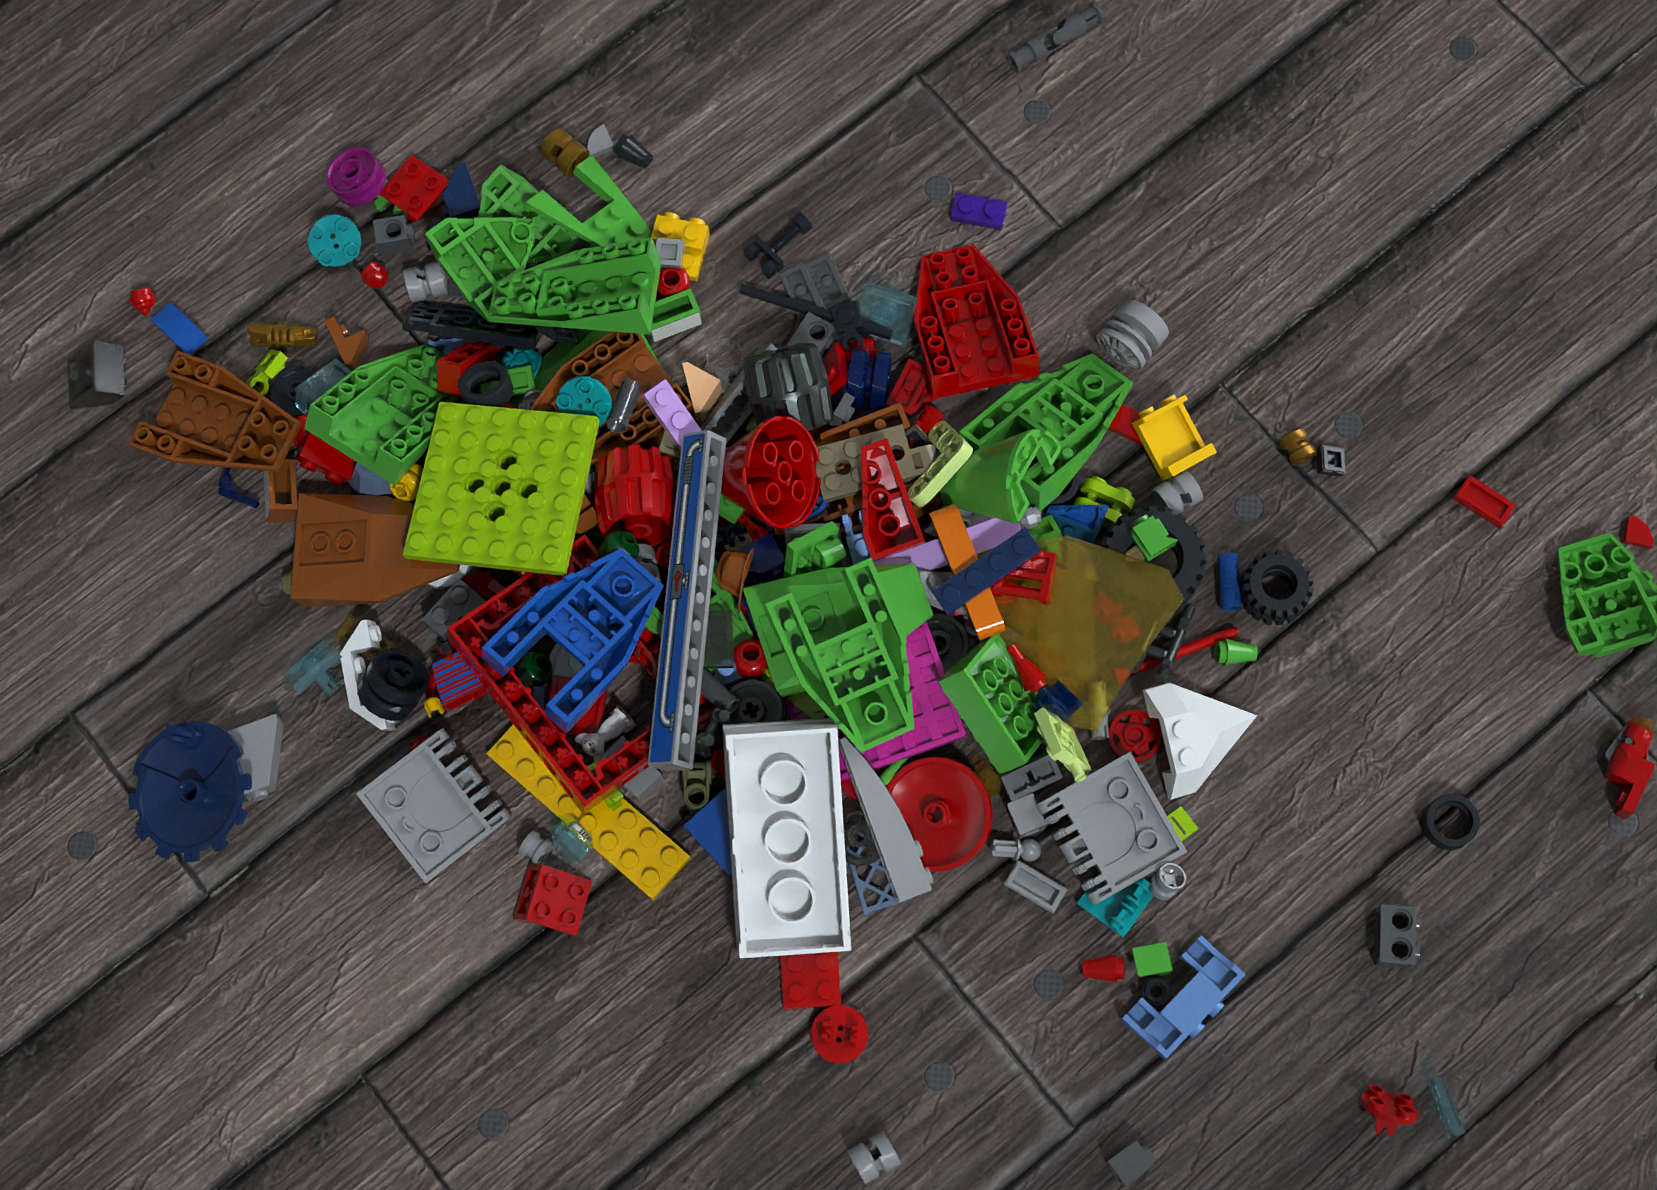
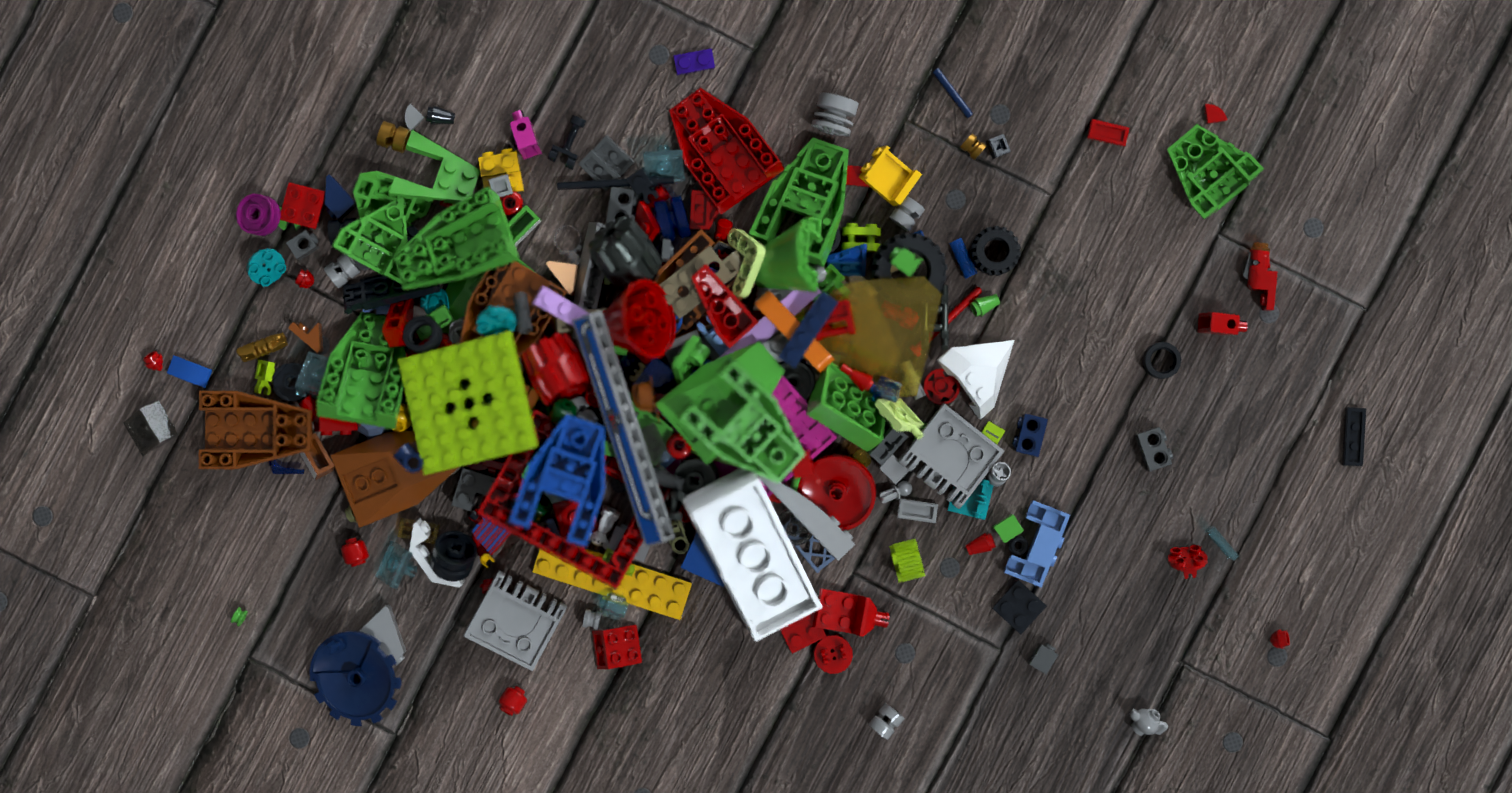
camera: 30 degrees left, 15 degrees up
none -> bright green bush [230,607,248,627]
none -> red head [341,537,369,567]
none -> dark blue piece [393,443,423,473]
none -> red head [498,686,527,716]
none -> dark pink torso [510,110,542,160]
none -> red brick [792,447,815,479]
none -> red plate [813,588,890,637]
none -> lime brick [889,539,925,582]
none -> dark blue bar [933,68,973,119]
none -> black plate [992,579,1047,634]
none -> dark blue brick [1012,414,1048,457]
none -> red torso [1197,312,1248,335]

